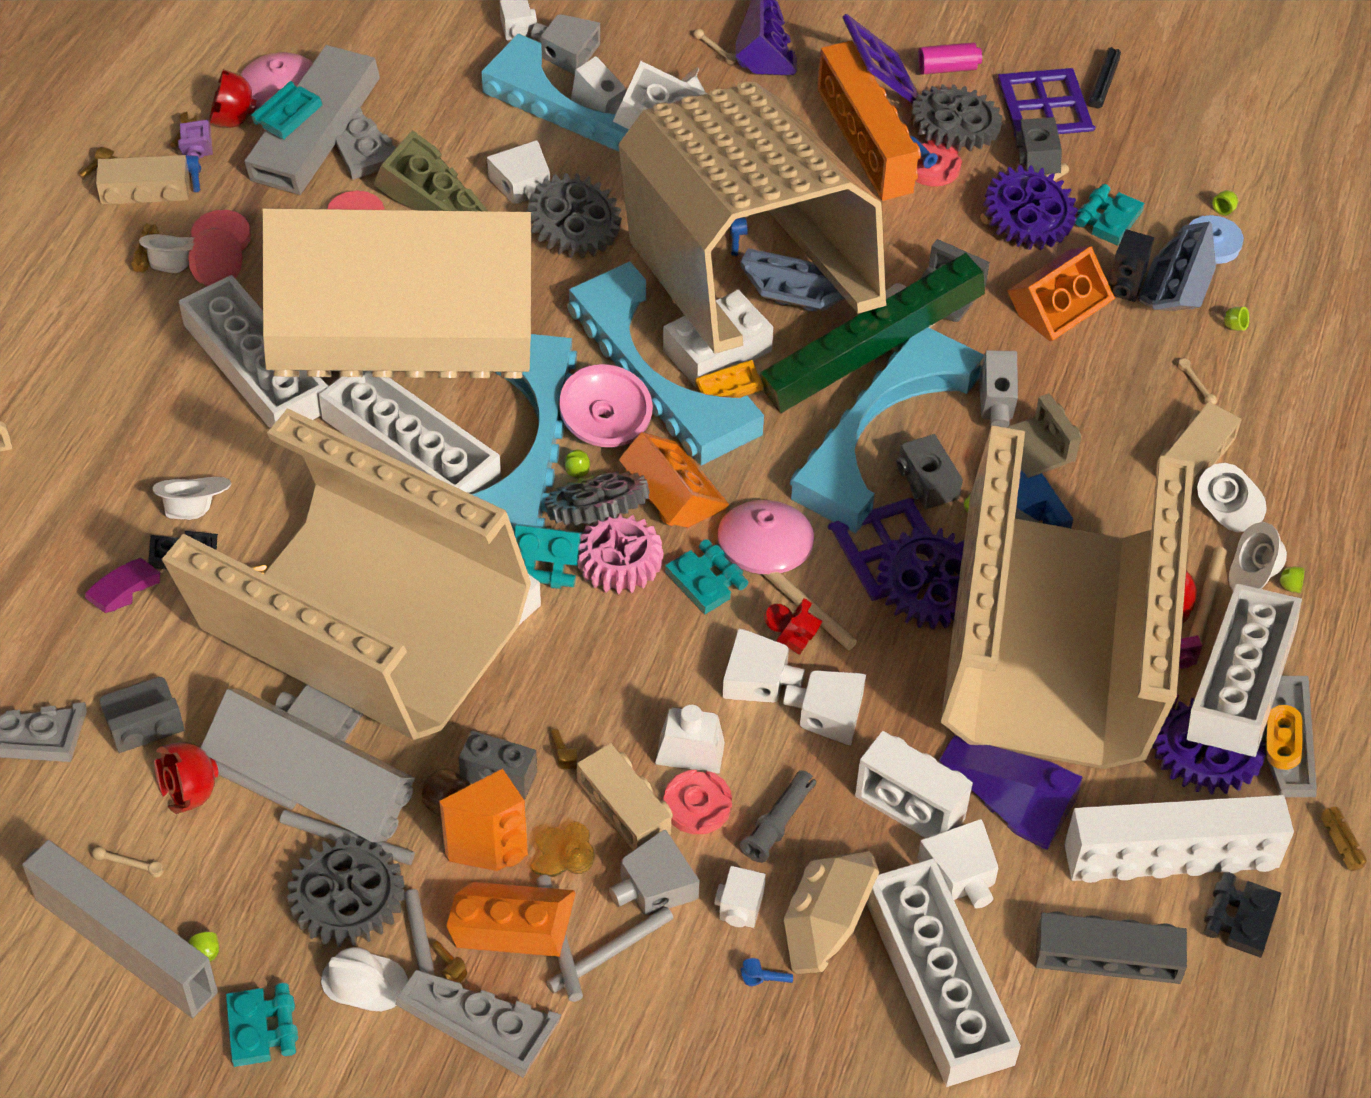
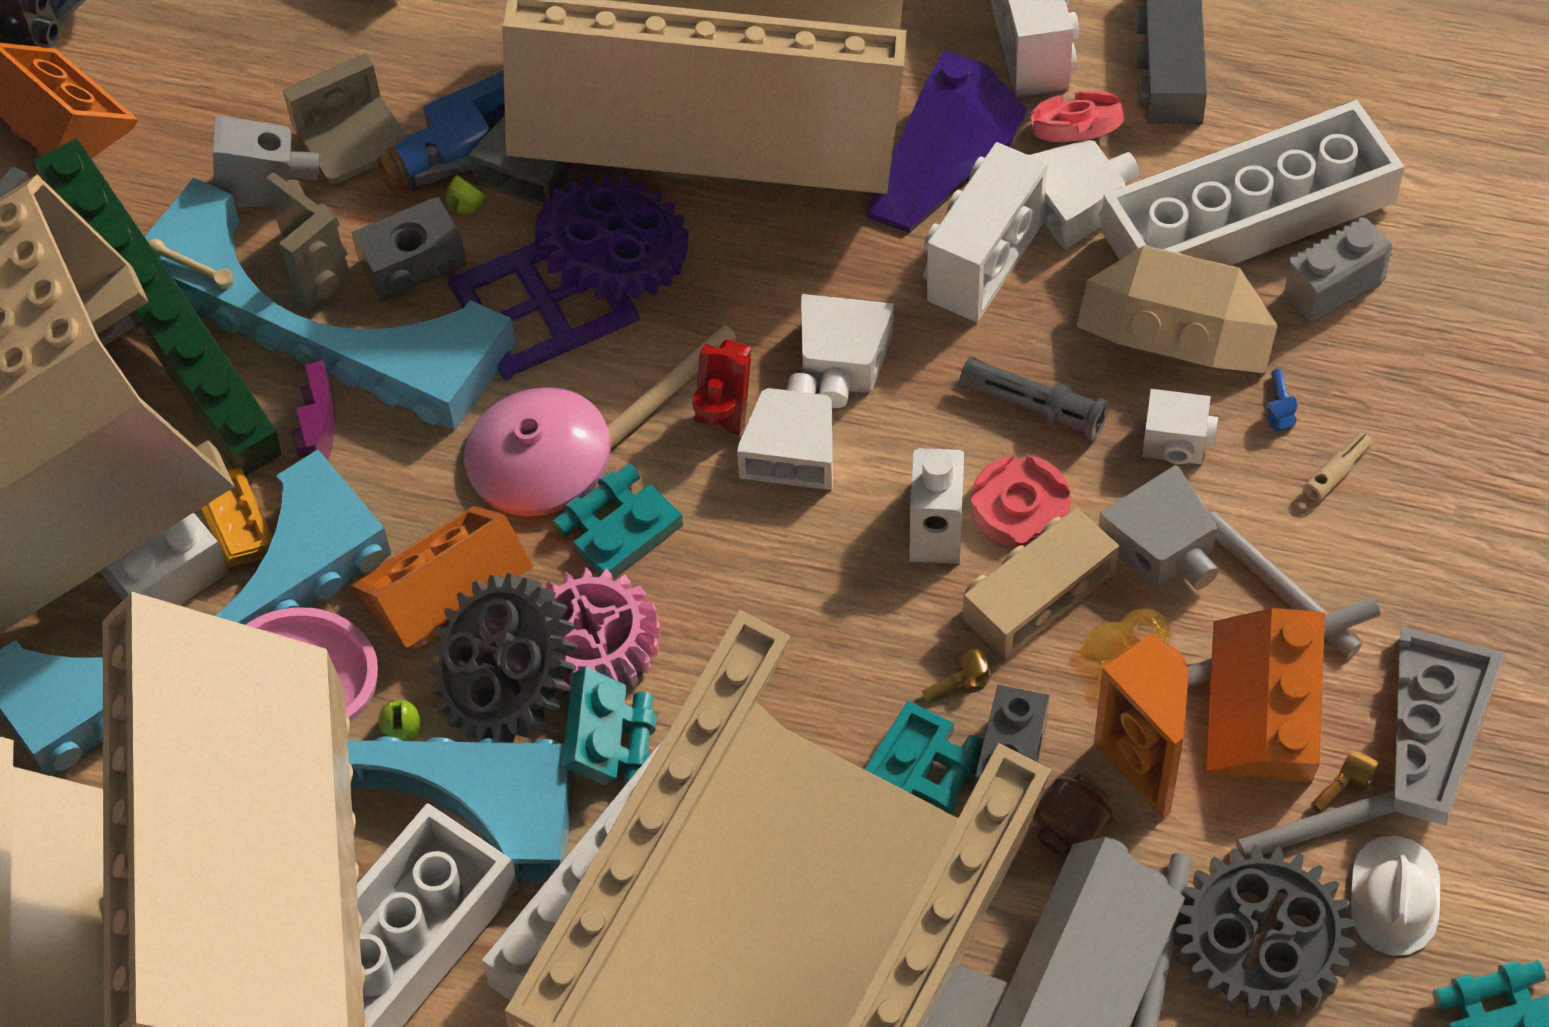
camera: 90 degrees left, 5 degrees up
none -> tan hinge [149,238,234,290]
none -> dark tan bracket [265,173,351,311]
none -> magenta slope [291,360,336,460]
none -> teal plate [864,700,984,814]
none -> coral tile [1031,90,1124,142]
none -> light grey brick [1283,217,1393,323]
none -> tan piece [1303,433,1372,502]

